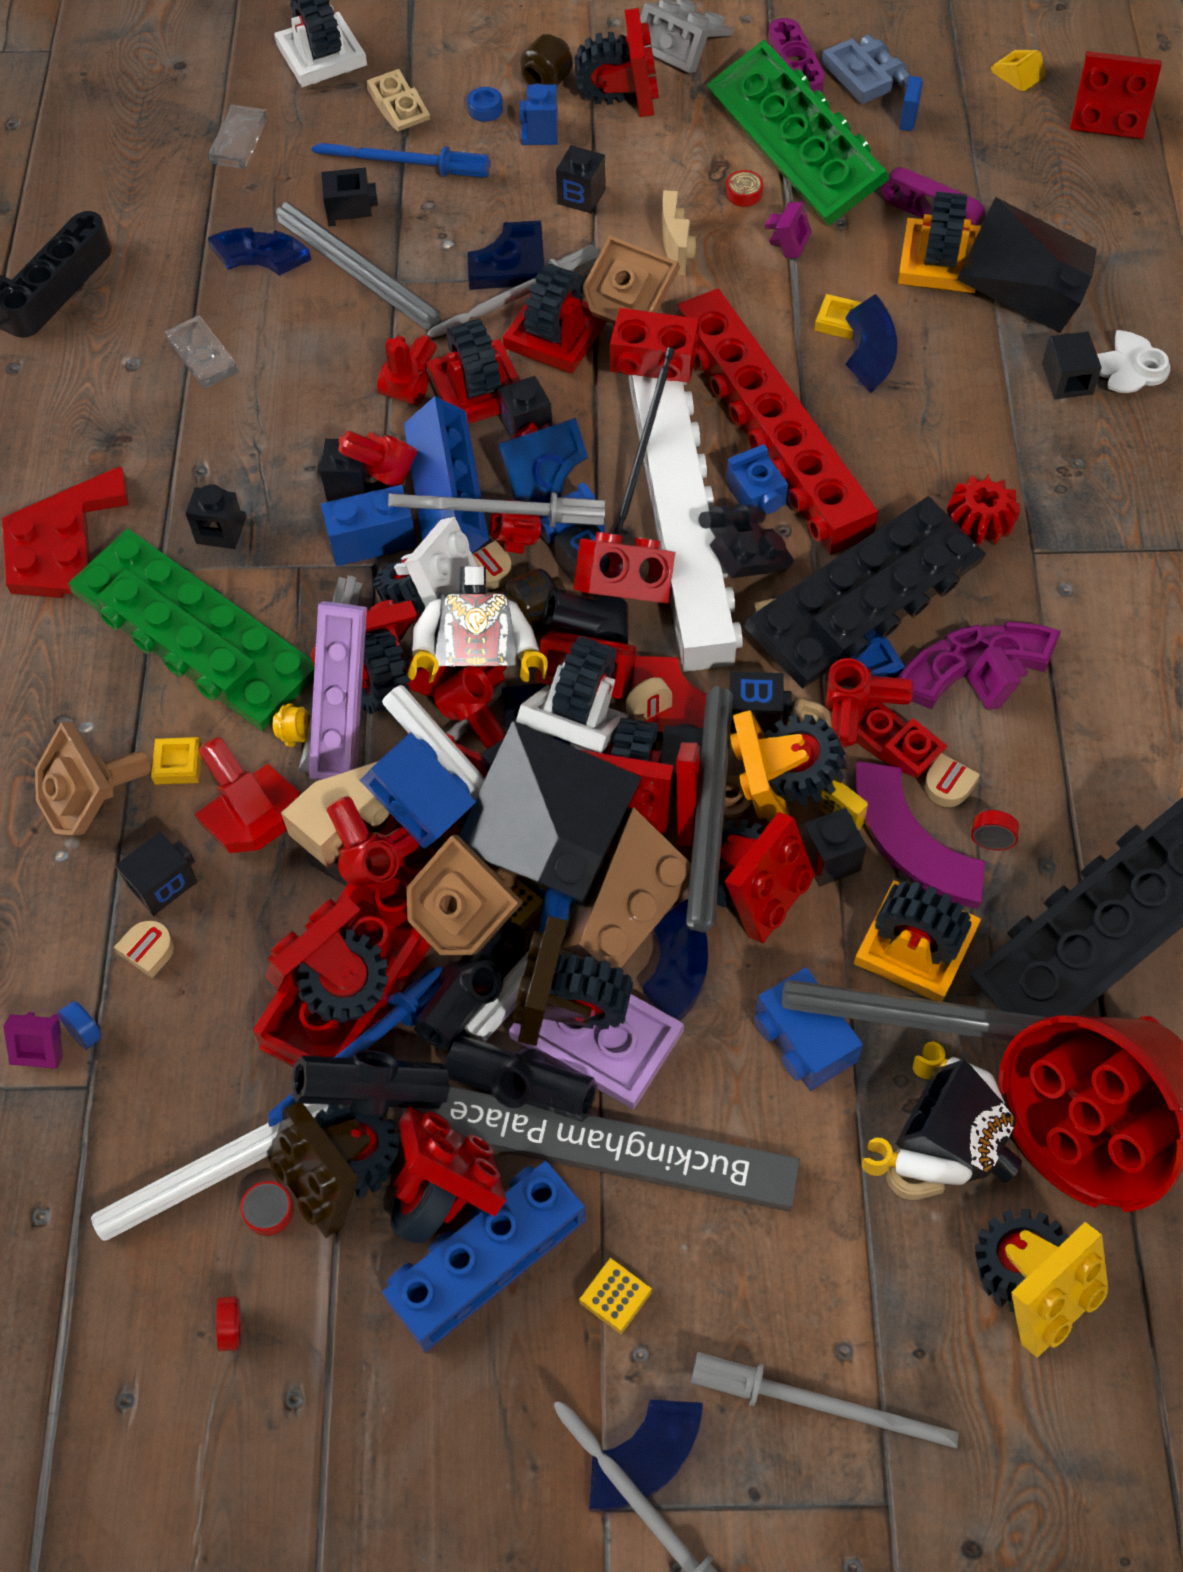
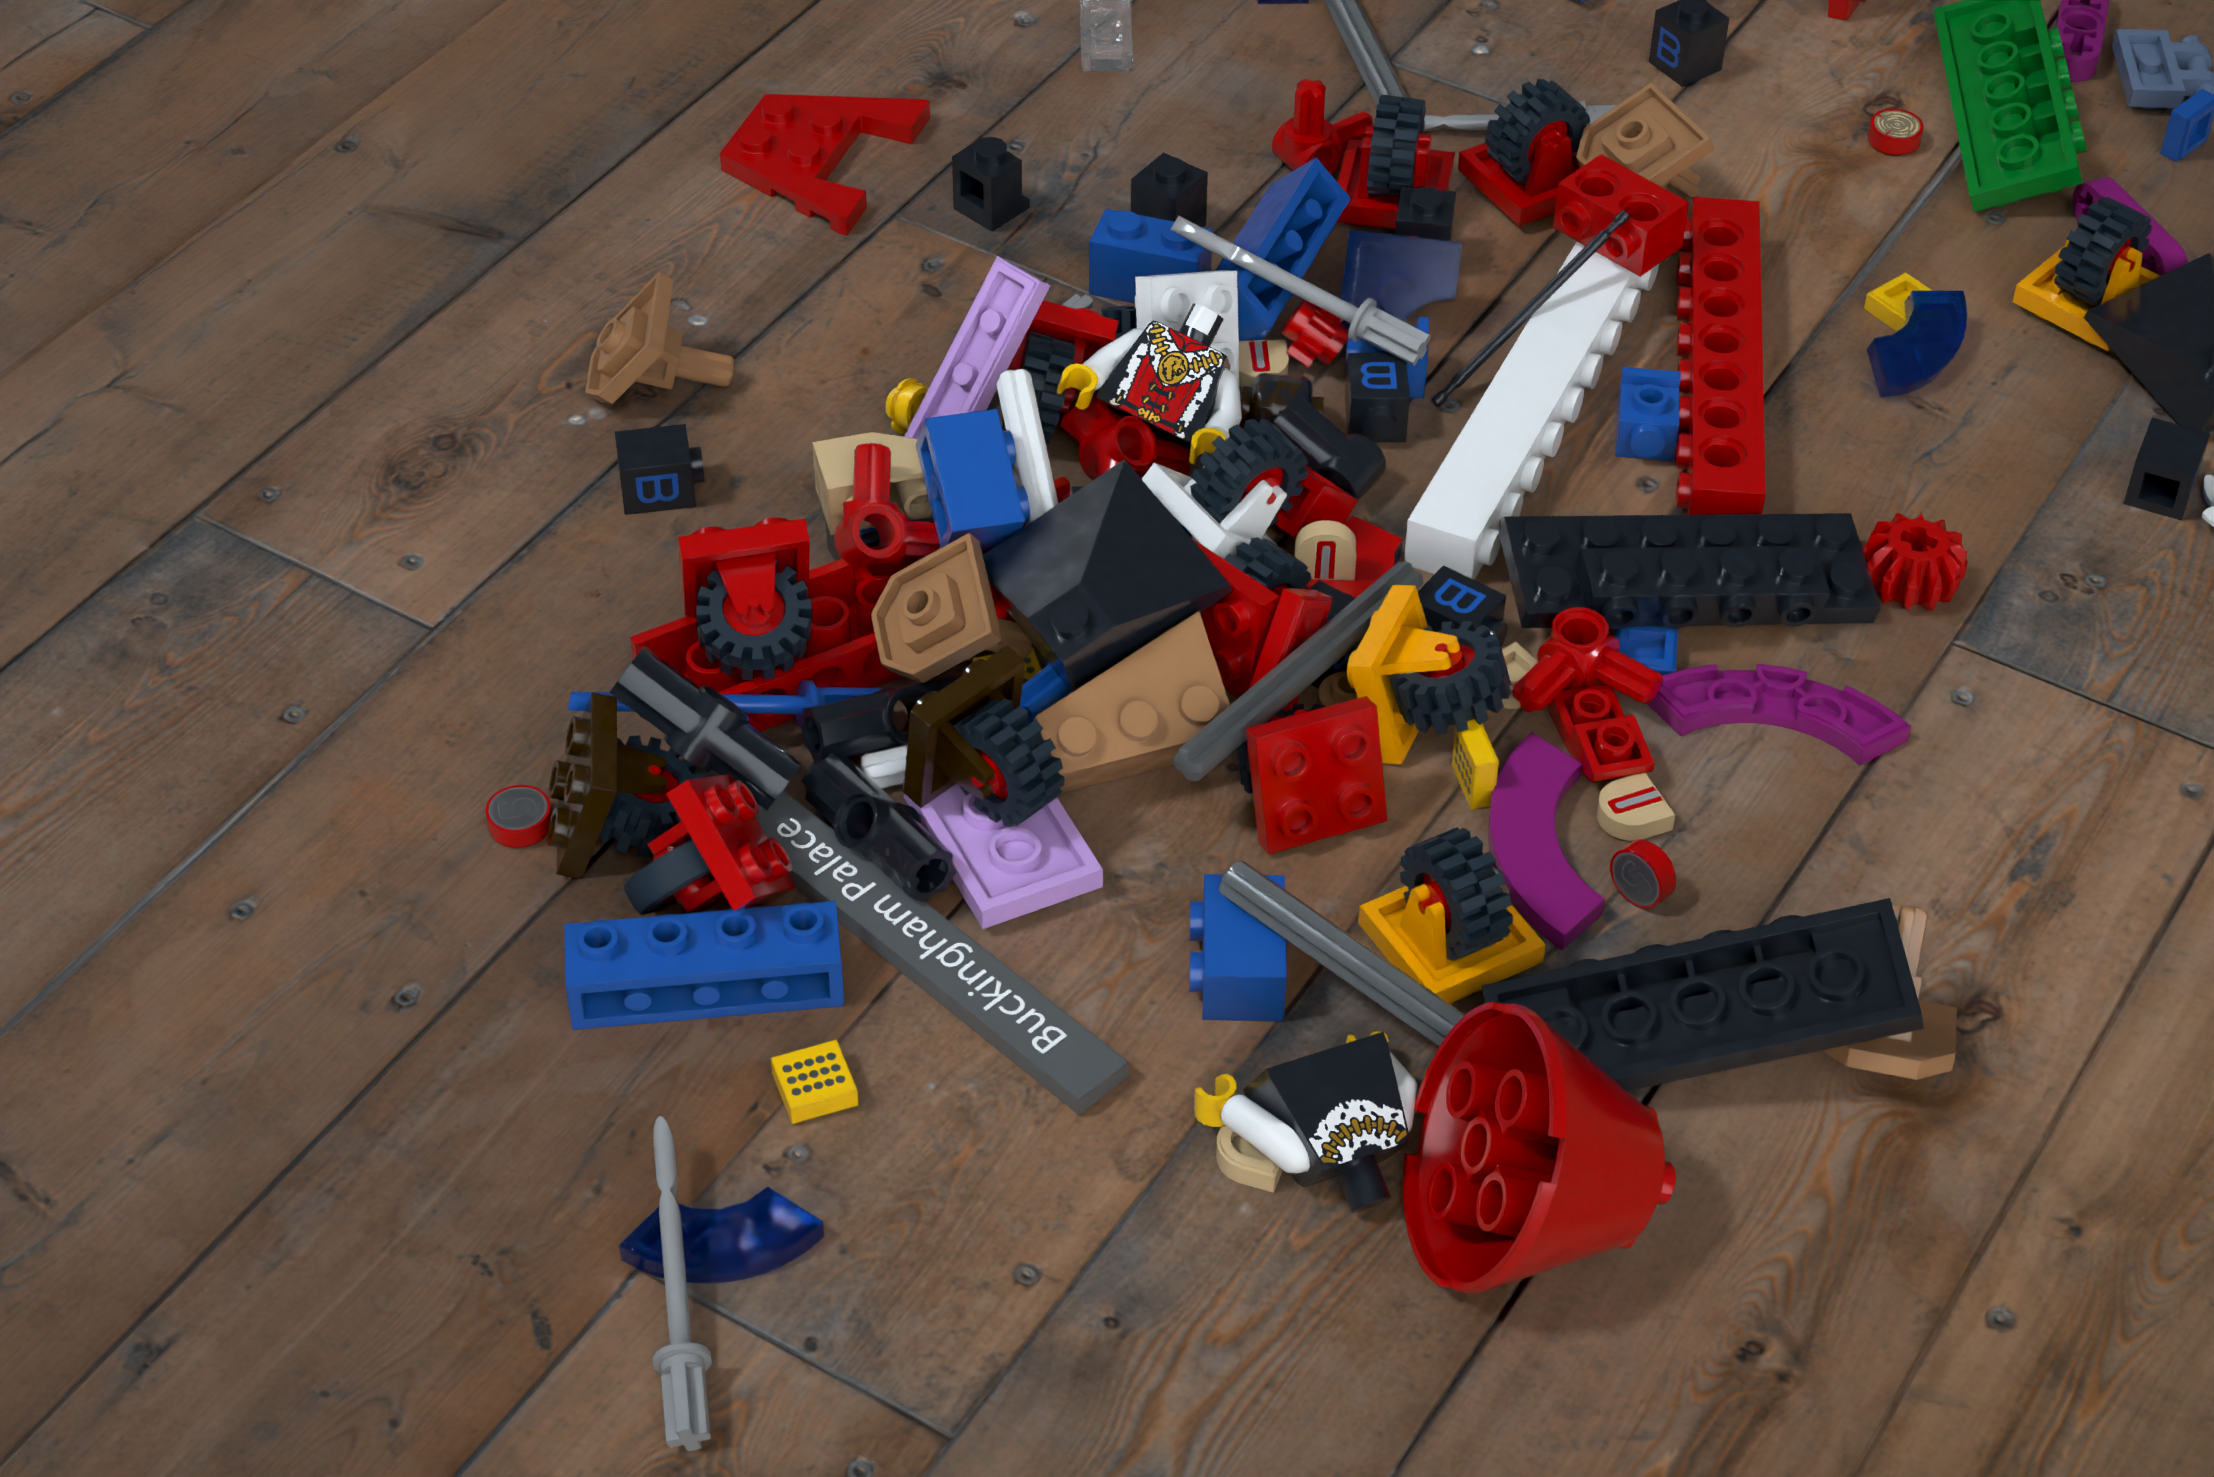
camera: 30 degrees right, 15 degrees down
magenta tile [3,1012,63,1069] -> none
blue tile [57,1001,102,1050] -> none
green plate [68,528,315,732] -> none
white axle [91,1104,343,1241] -> none
tan tile [114,921,174,979] -> none
yellow tile [151,737,202,785] -> none
red piece [194,737,301,854] -> none
red tile [216,1296,241,1352] -> none
red axle [338,431,418,487] -> none
clear blue tile [468,220,544,290] -> none
red brick [573,532,676,603] -> none
clear blue tile [643,899,708,1021] -> none
tan slope [662,190,696,275] -> none
light grey piece [691,1352,959,1448] -> none
black plate [698,503,795,578] -> none
magenta tile [764,202,812,258] -> none
black brick [801,807,867,887] -> none
magenta tile [967,646,1028,710] -> none
yellow plate [975,1209,1109,1358] -> none

